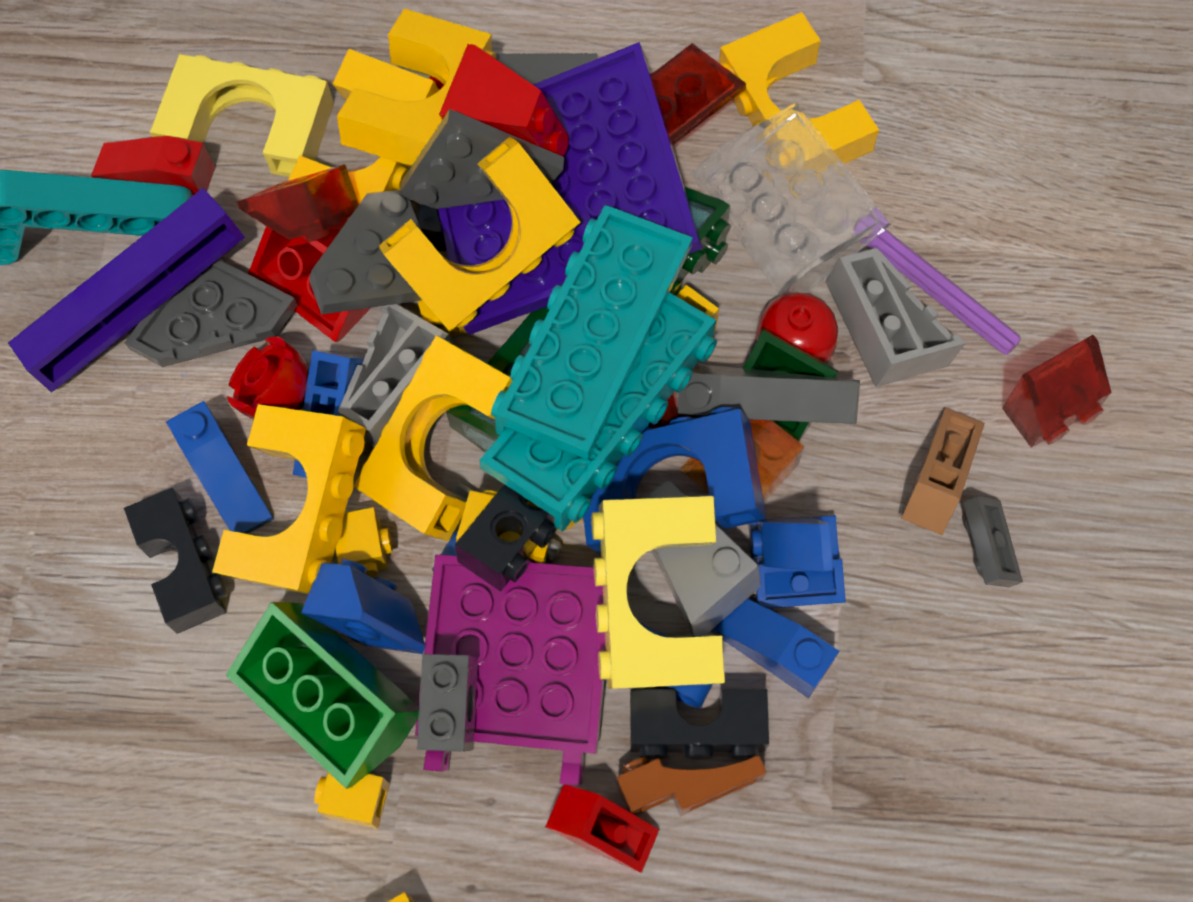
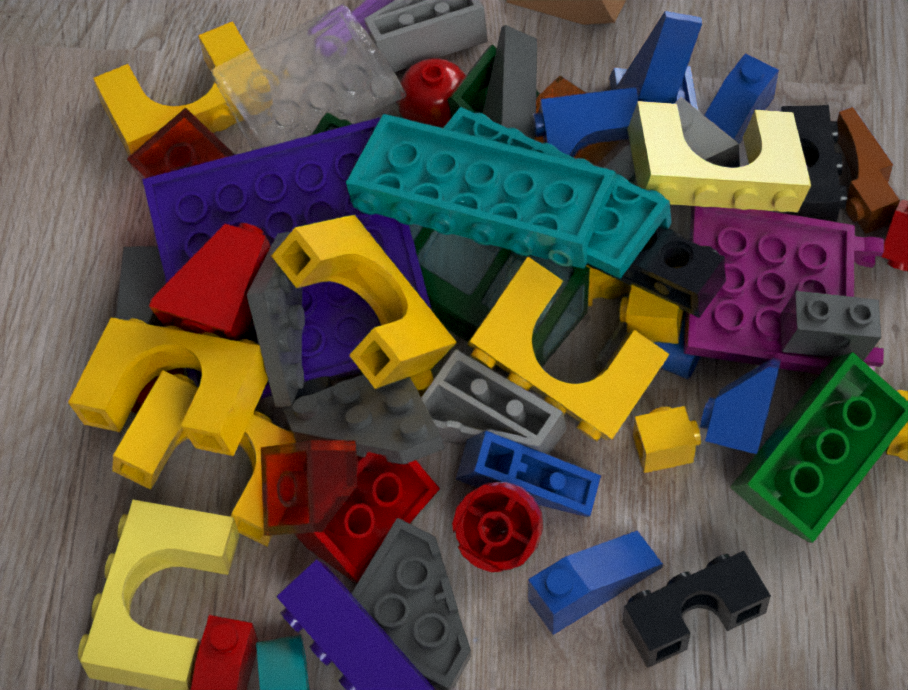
camera: 90 degrees left, 10 degrees down
yellow arch [212,404,366,594] -> none

